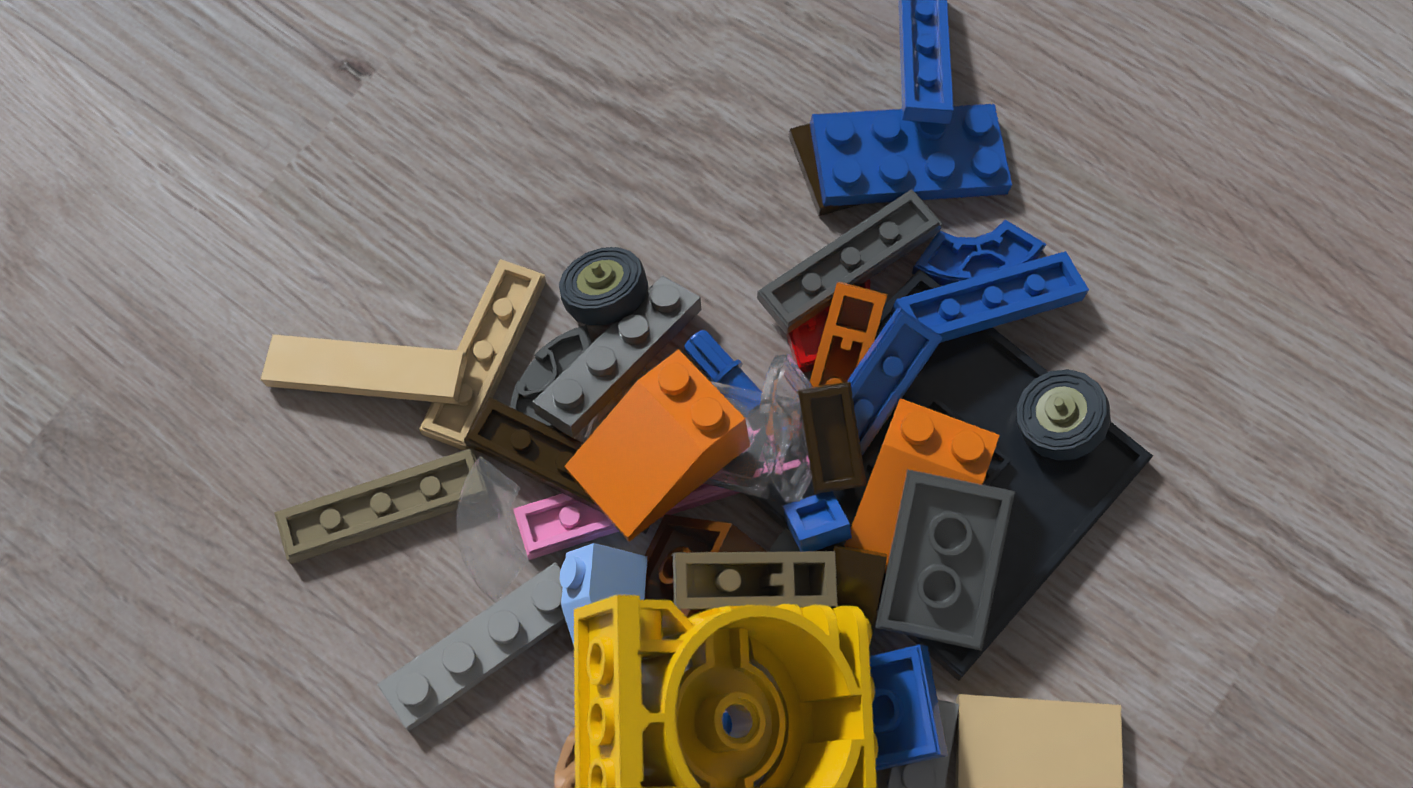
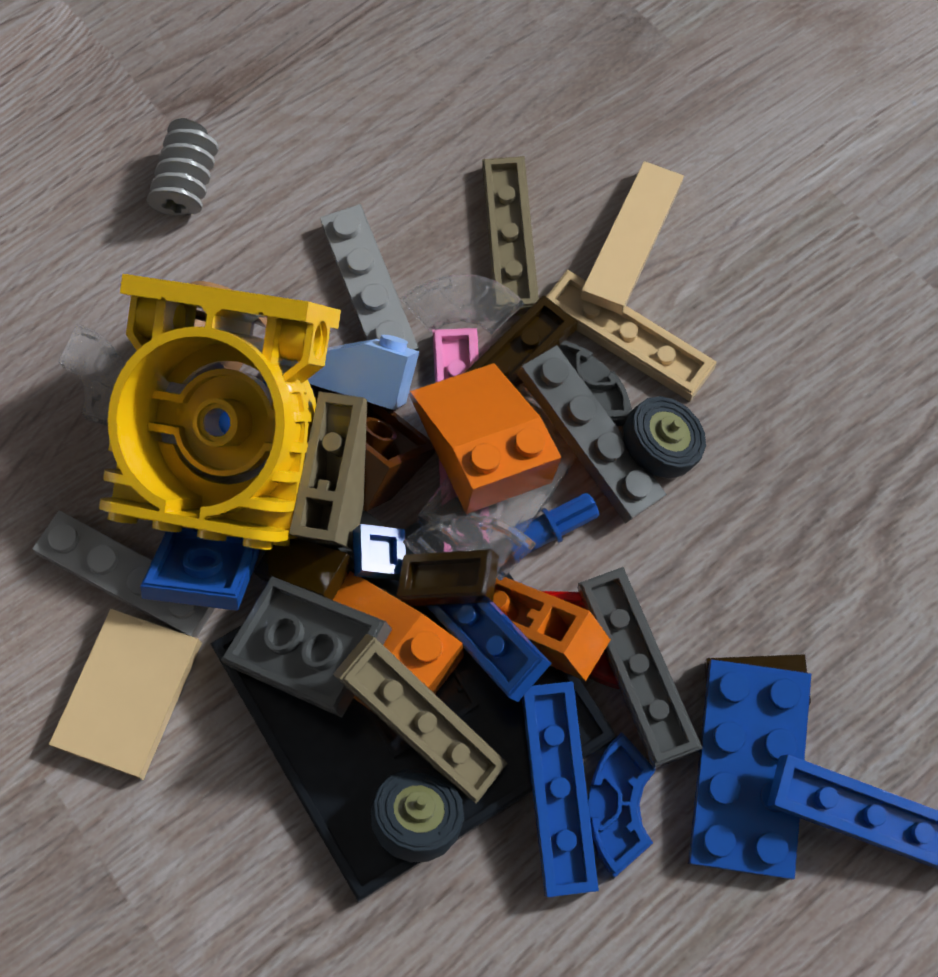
camera: 110 degrees right, 0 degrees up
none -> dark tan tile [332,634,508,803]

